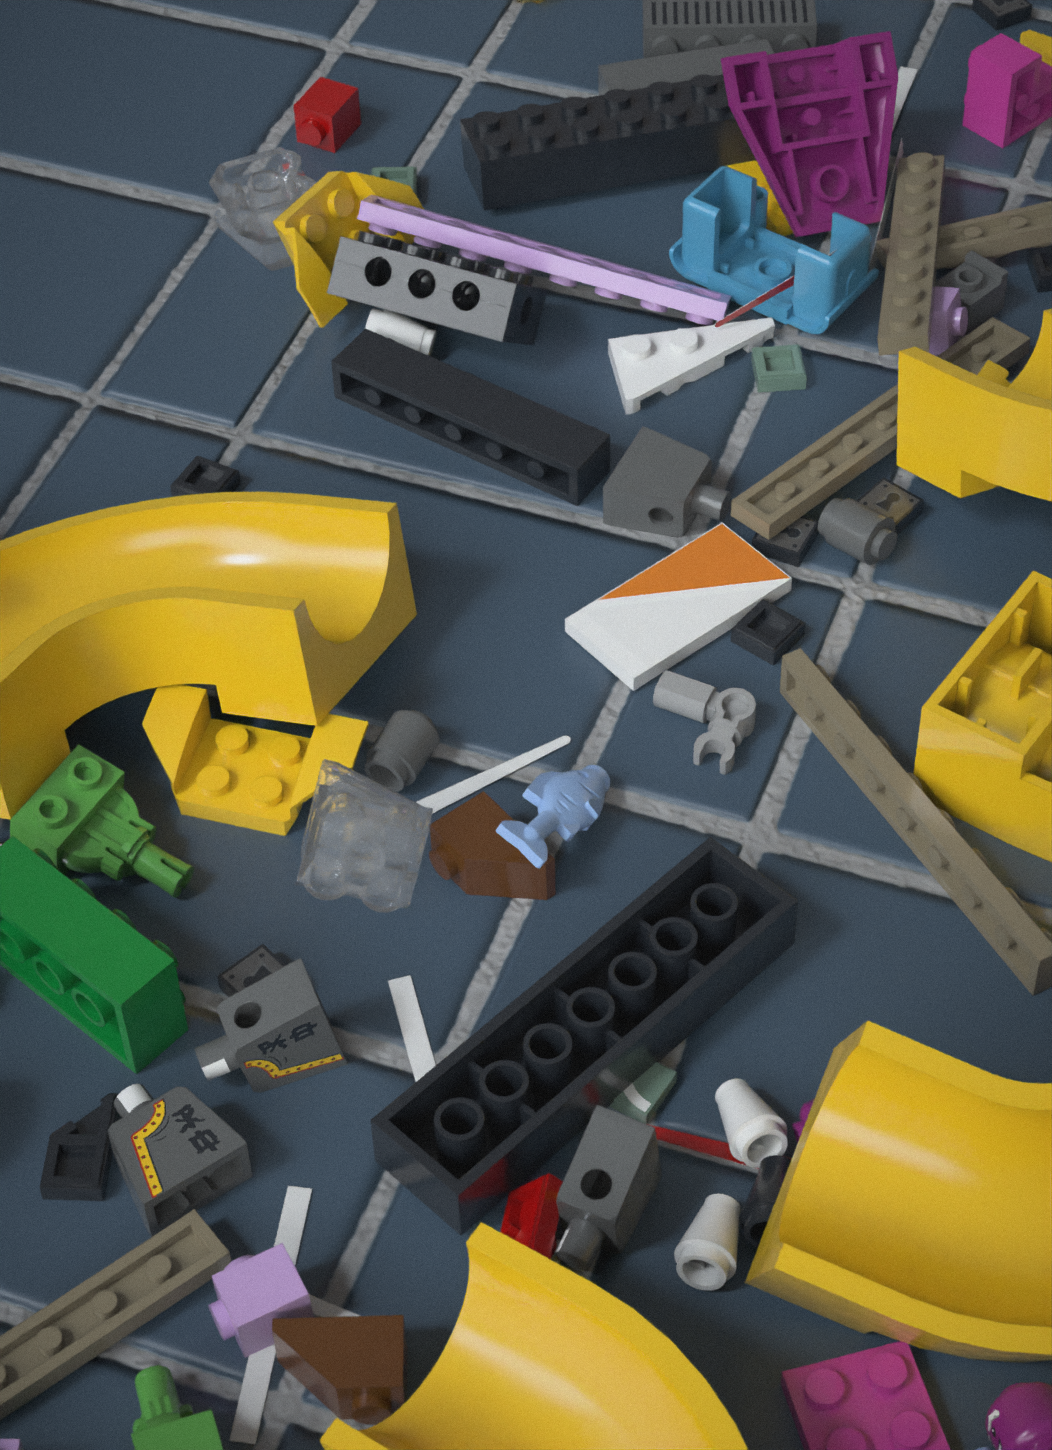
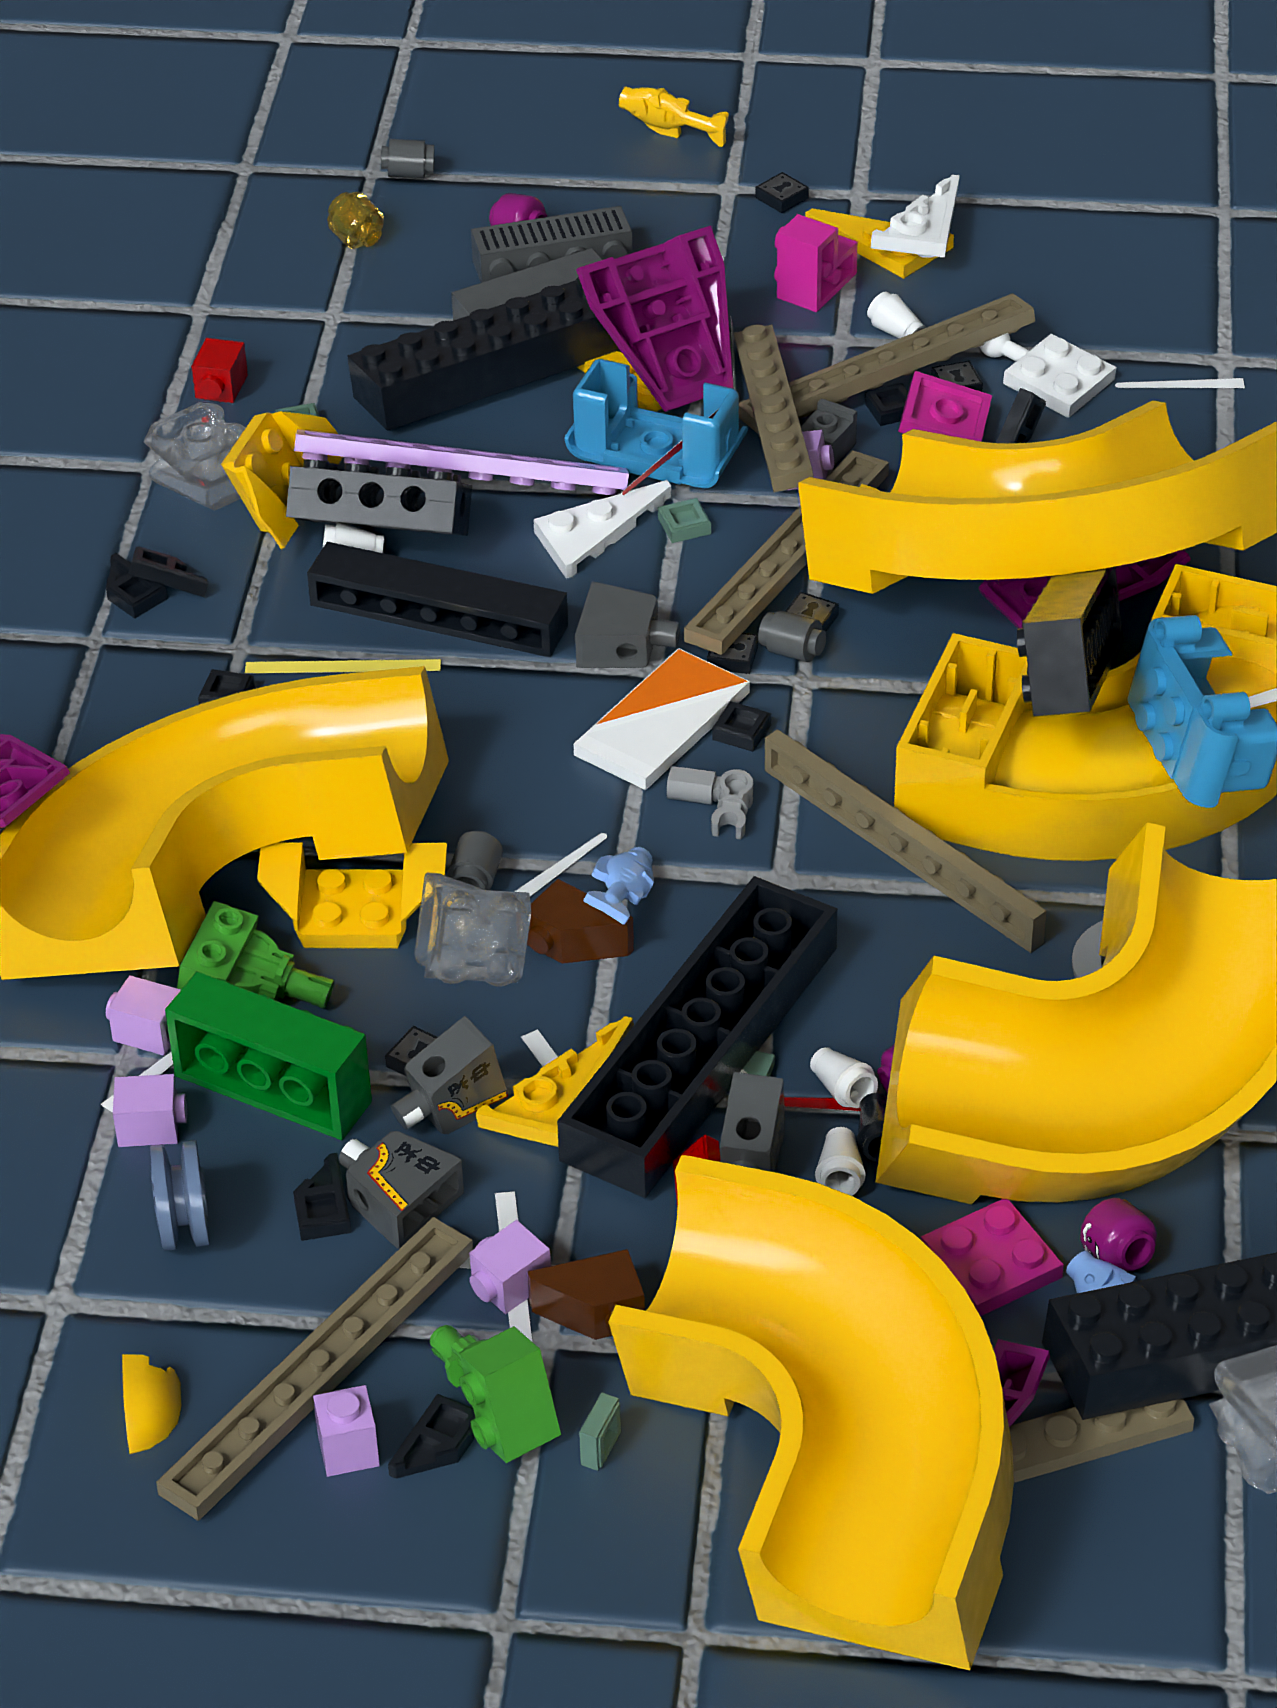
camera: 15 degrees left, 5 degrees down
none -> black tile [106,553,168,619]
none -> black tile [128,546,209,597]
none -> light yellow sticker [245,659,441,674]
none -> yellow wing [476,1016,634,1147]

